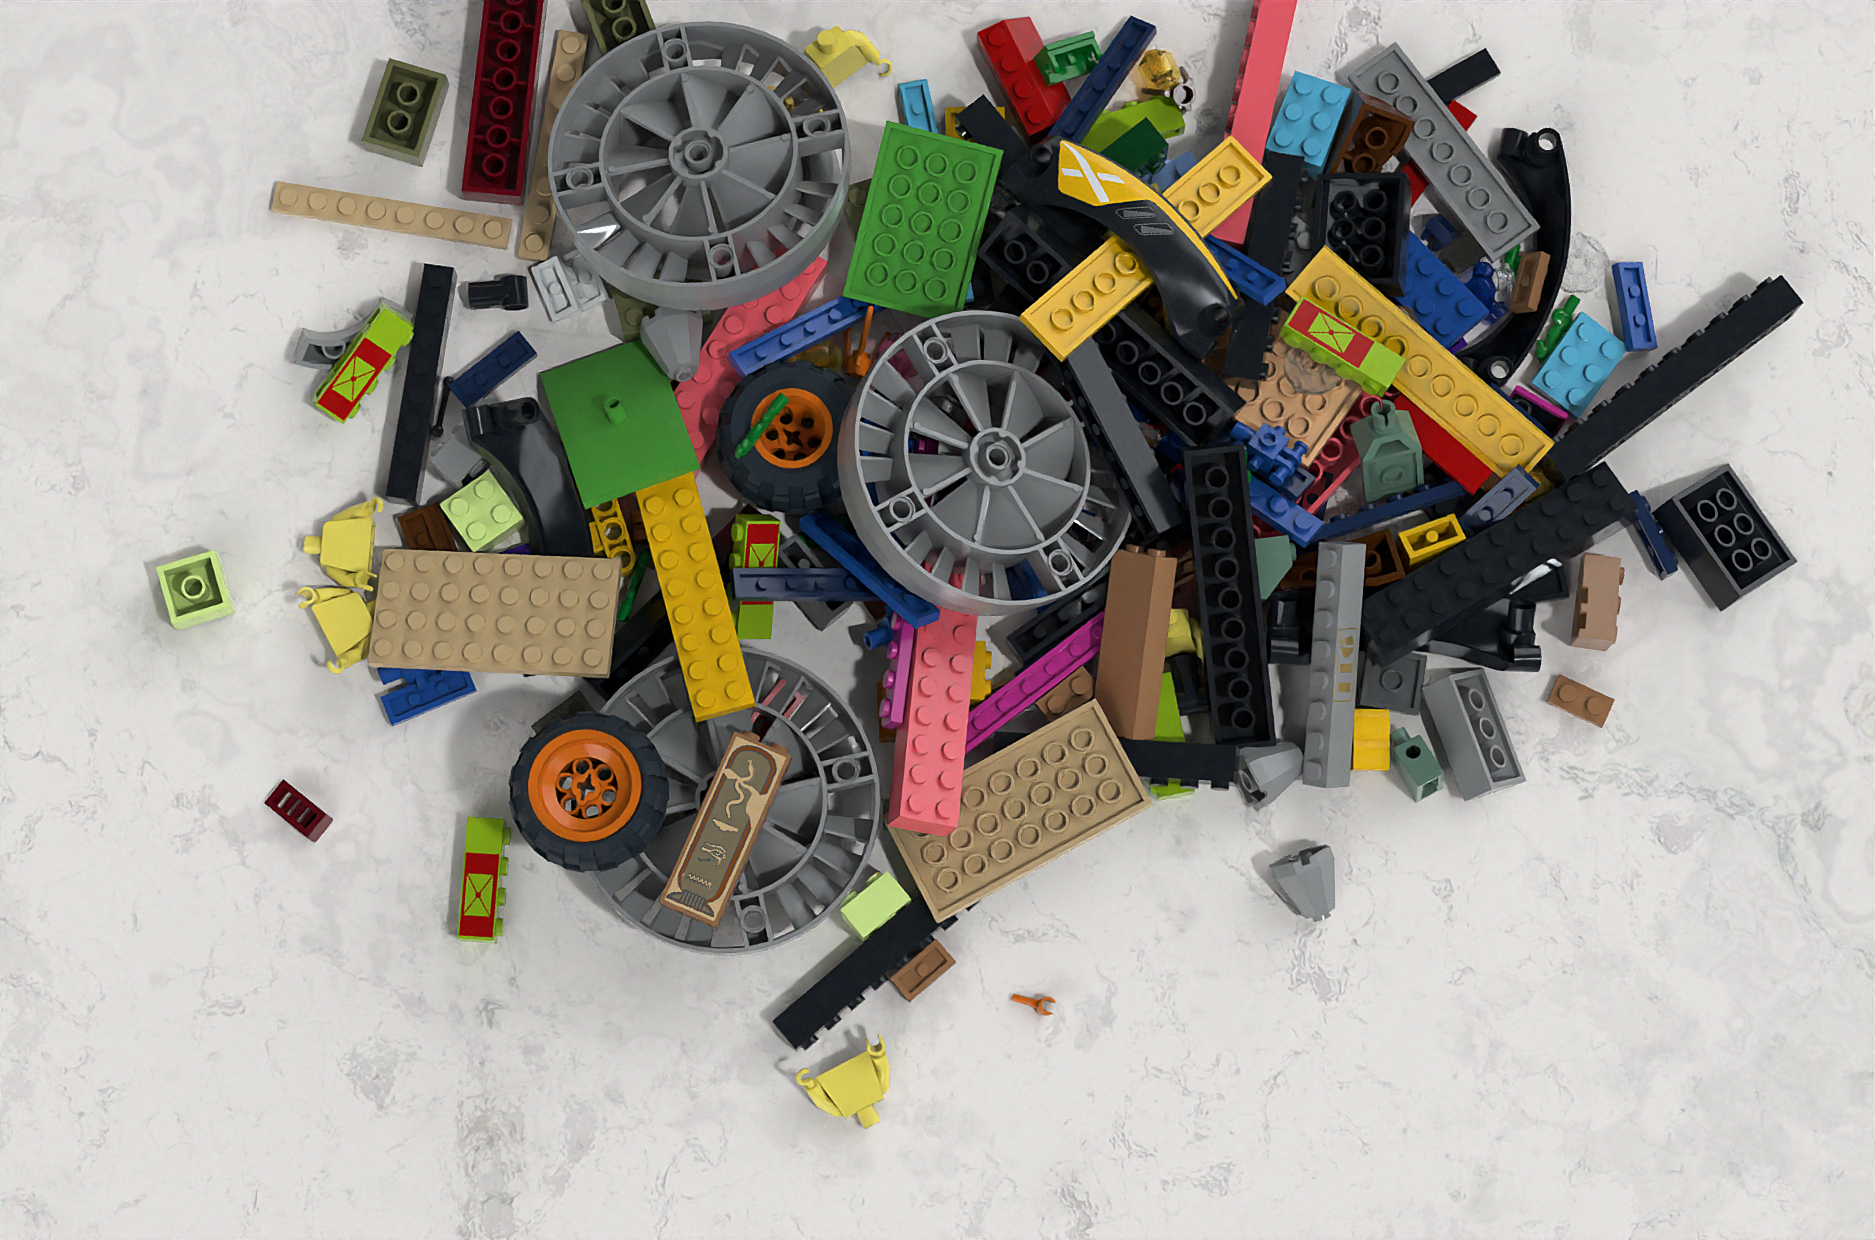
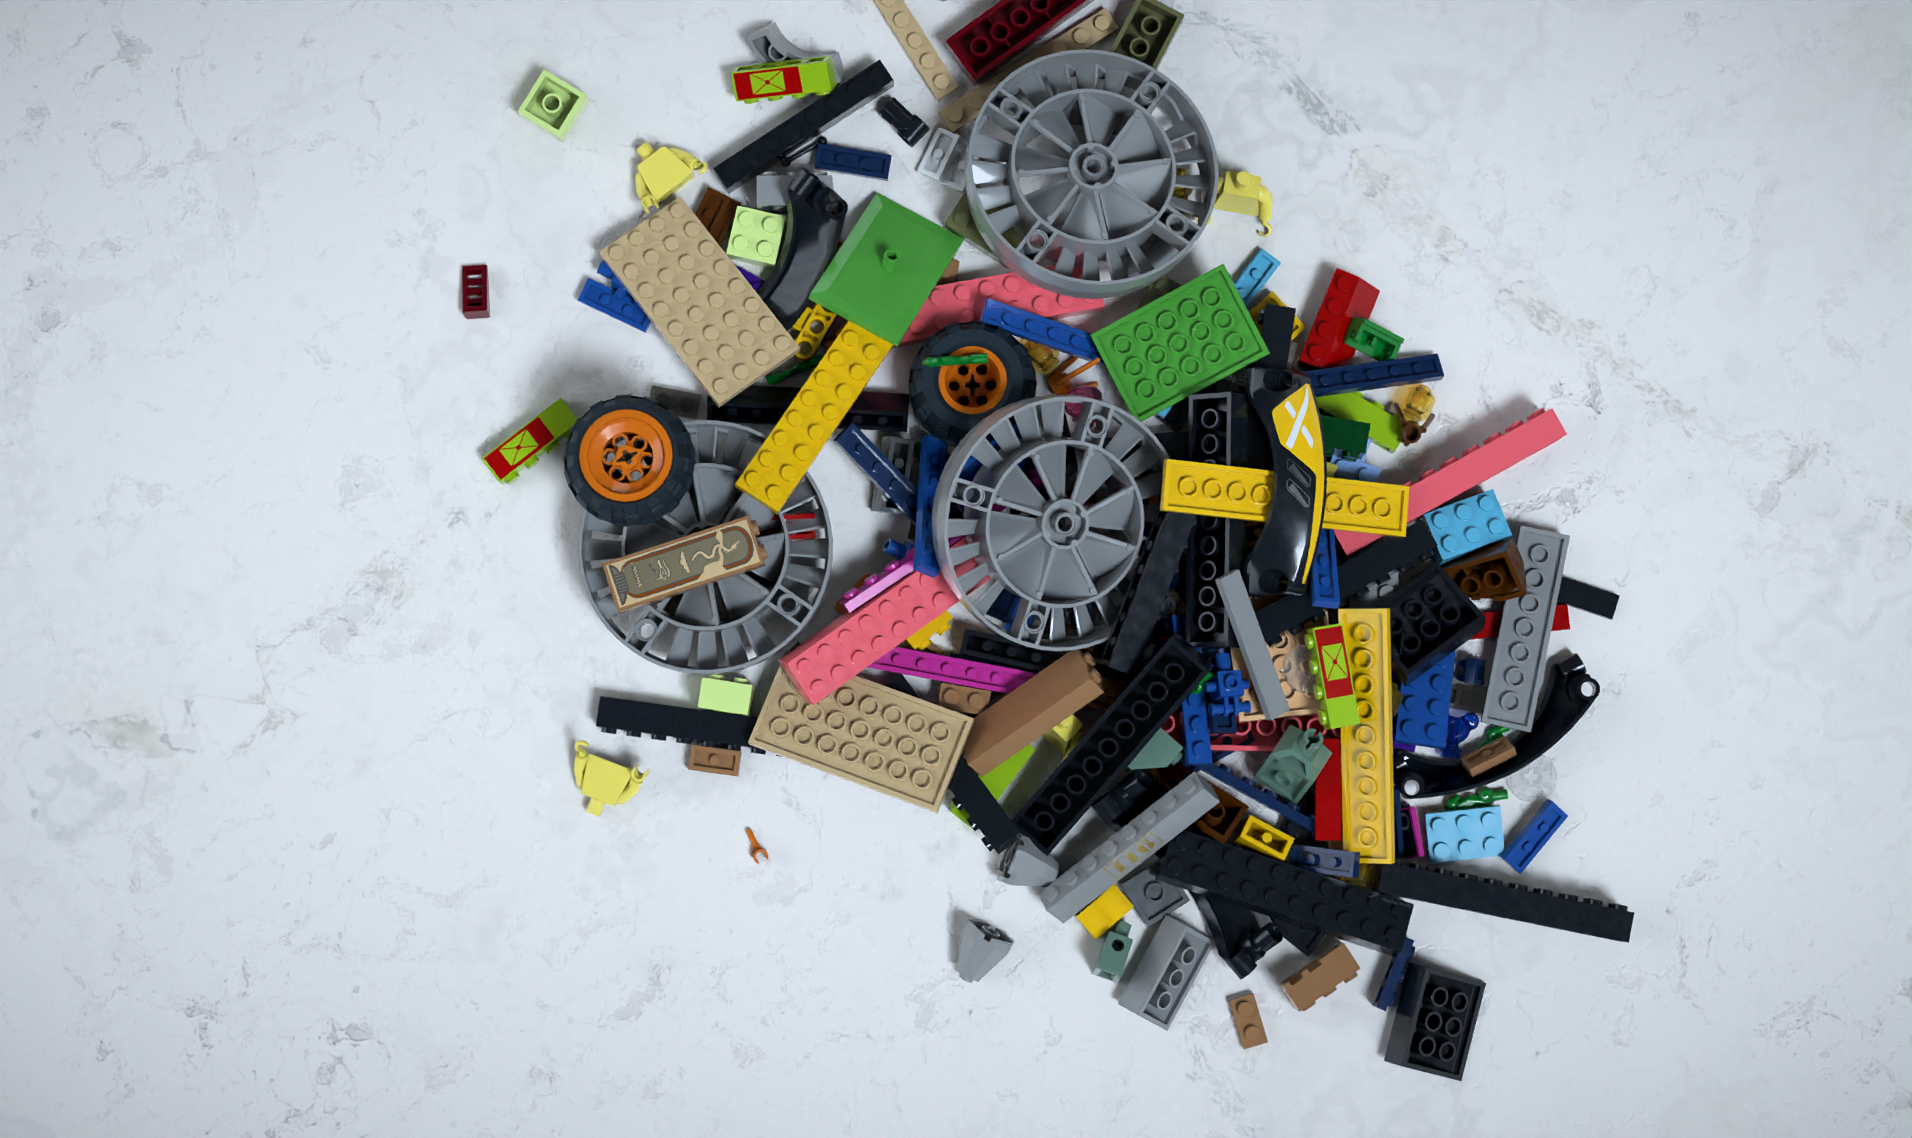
camera: 50 degrees right, 5 degrees up
light yellow torso [295,587,376,674] -> none
light grey cone [640,307,703,382] -> none
lime brick [726,514,781,640] -> none
black piece [1169,654,1209,717] -> none
clear plate [1491,263,1515,296] -> none
none -> light grey tile [1215,569,1290,720]

